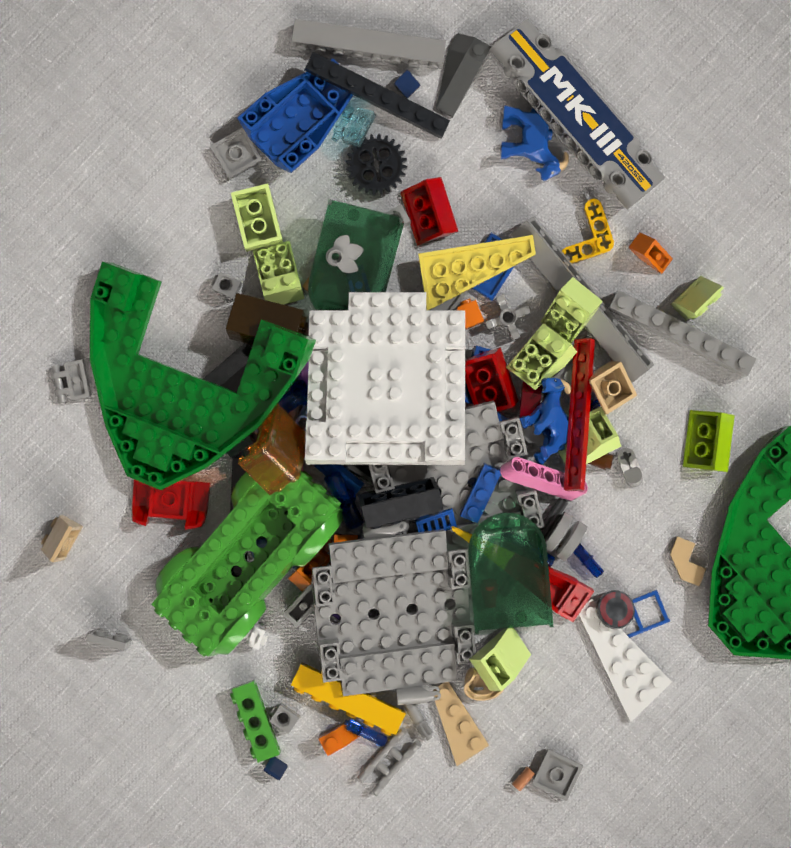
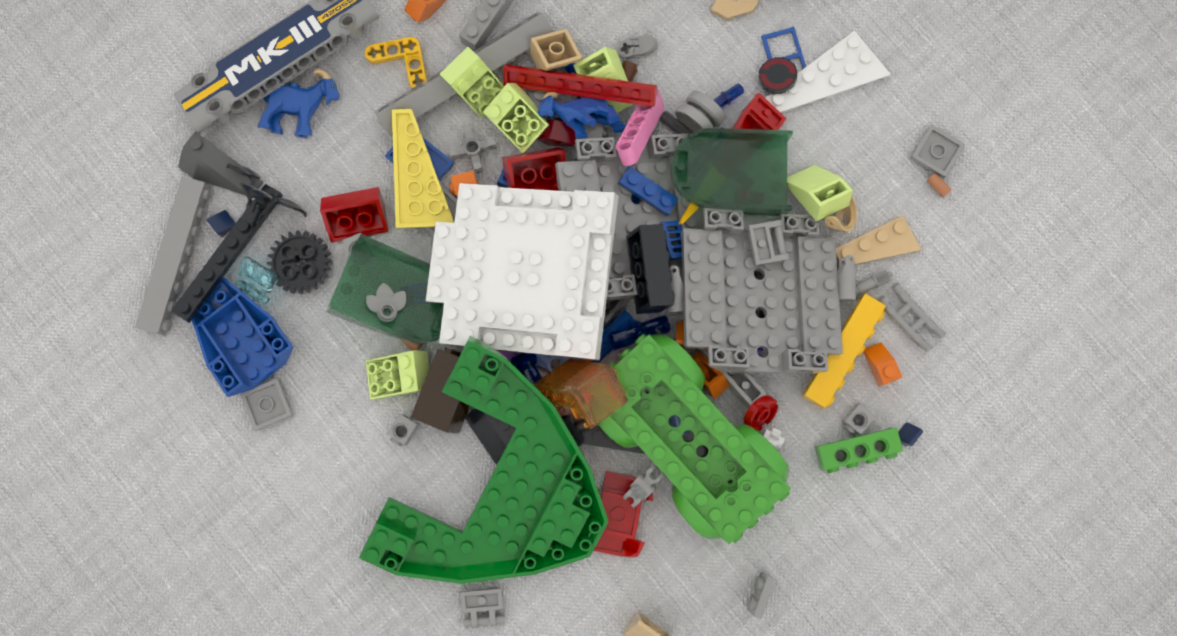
camera: 80 degrees left, 5 degrees down
yellowish green brick [231,183,283,252] -> none
clear blue piece [344,718,387,747] -> none
none -> black plant [227,163,307,224]
none -> light grey pin [622,465,664,508]
none -> red tile [743,395,778,431]
none -> light grey plate [747,220,790,266]

